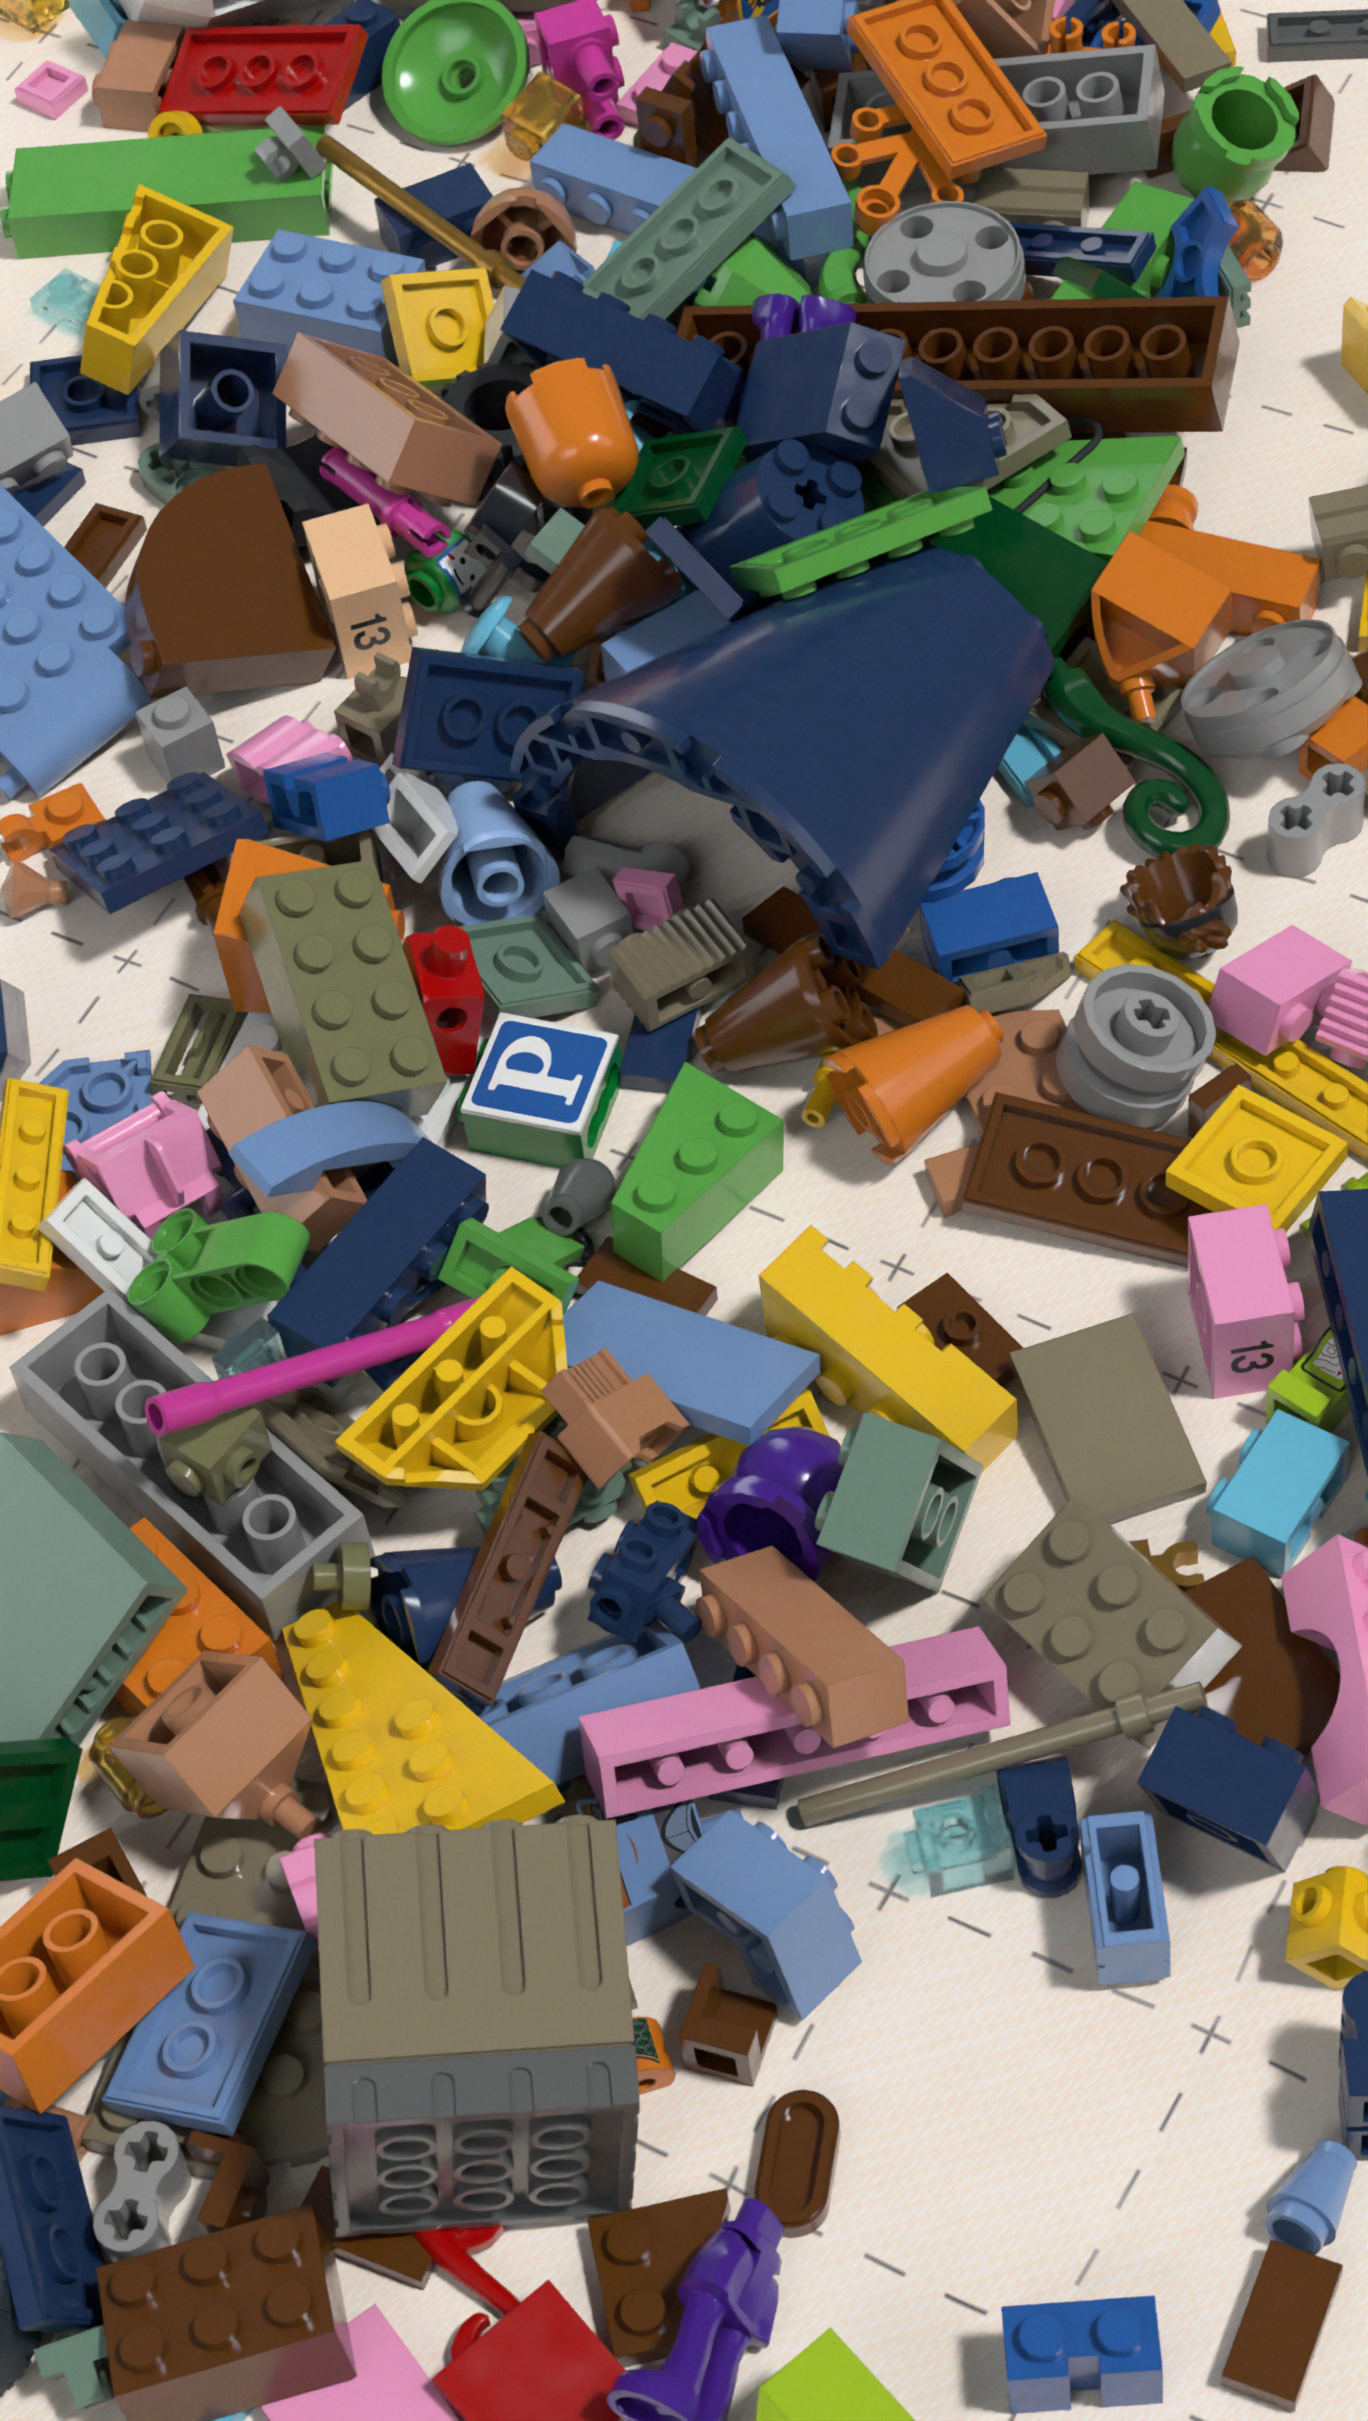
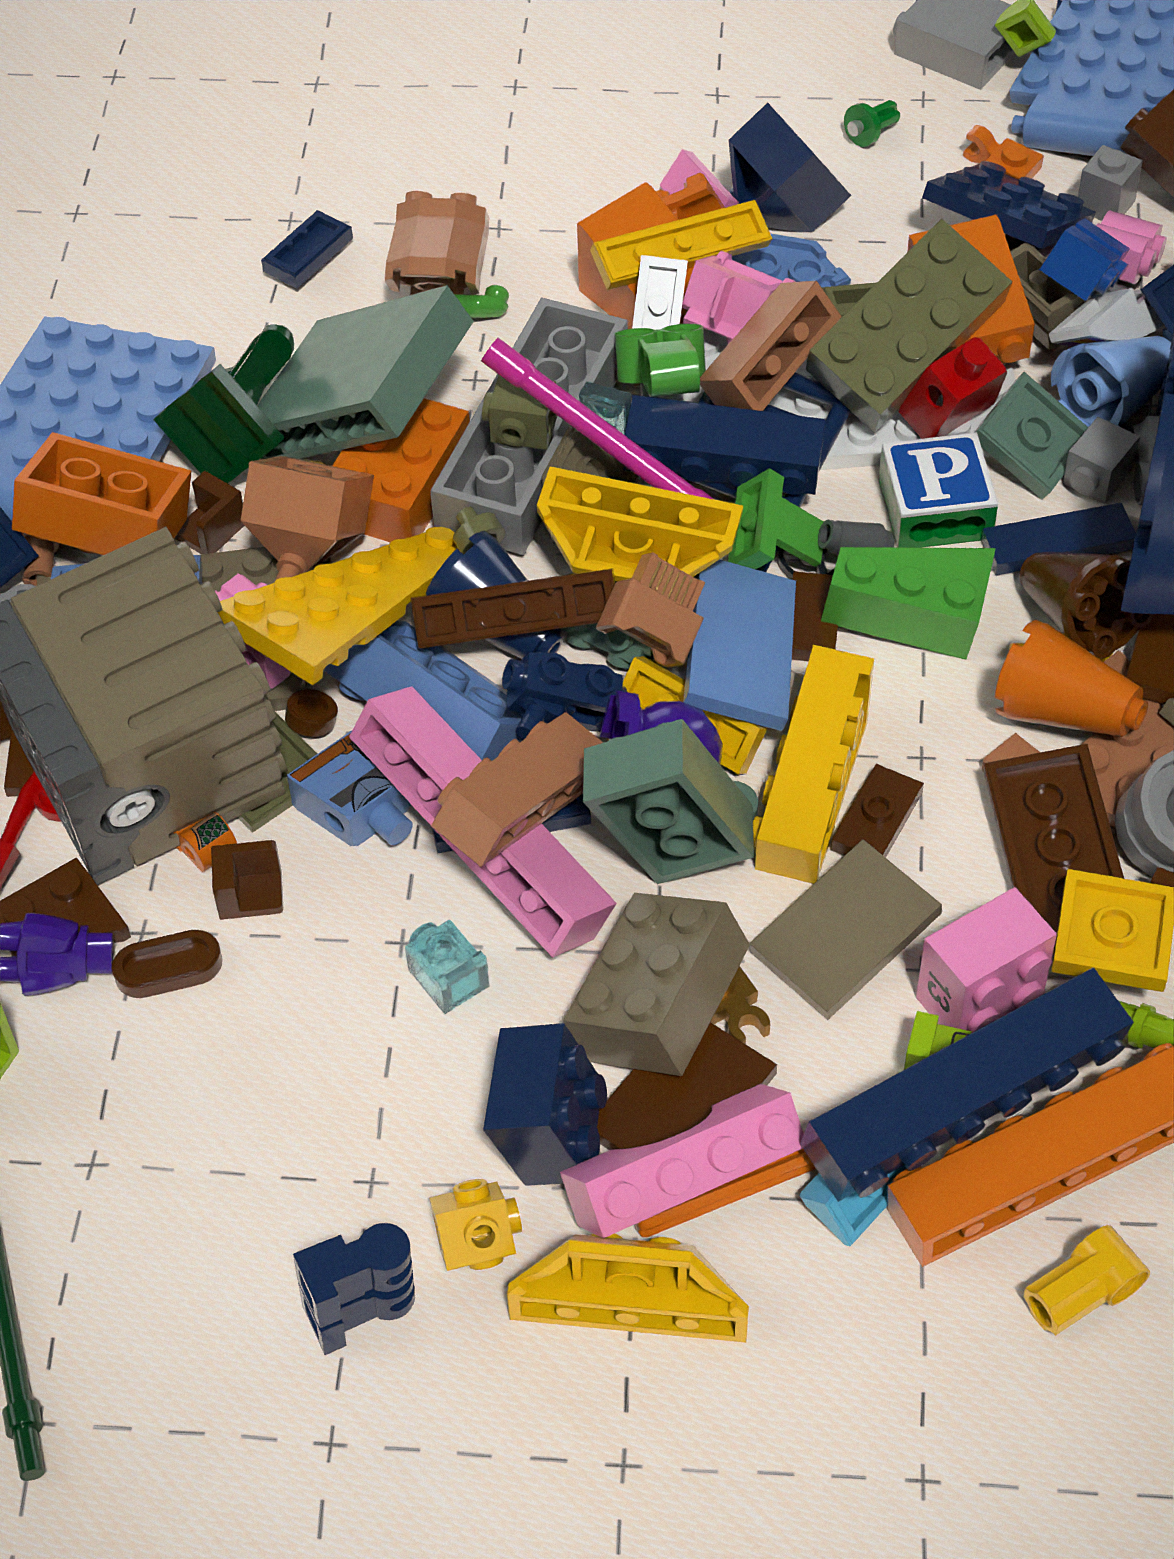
camera: 60 degrees right, 0 degrees up
nougat rock [1,861,67,918] -> none
medium blue slope [228,1101,432,1197] -> none
dark tan brick [608,898,755,1032] -> none
bright pink tile [613,867,685,931] -> none
medium blue brick [669,1809,862,2020] -> none
dark tan bar [798,1681,1208,1826] -> none
dark blue piece [996,1756,1082,1898] -> none
blue brick [1001,2295,1163,2414] -> none
medium blue brick [1080,1811,1170,1985] -> none
medium azure brick [1207,1409,1350,1578] -> none
reddish brown tile [1221,2239,1343,2412] -> none
medium blue cone [1265,2140,1357,2255] -> none

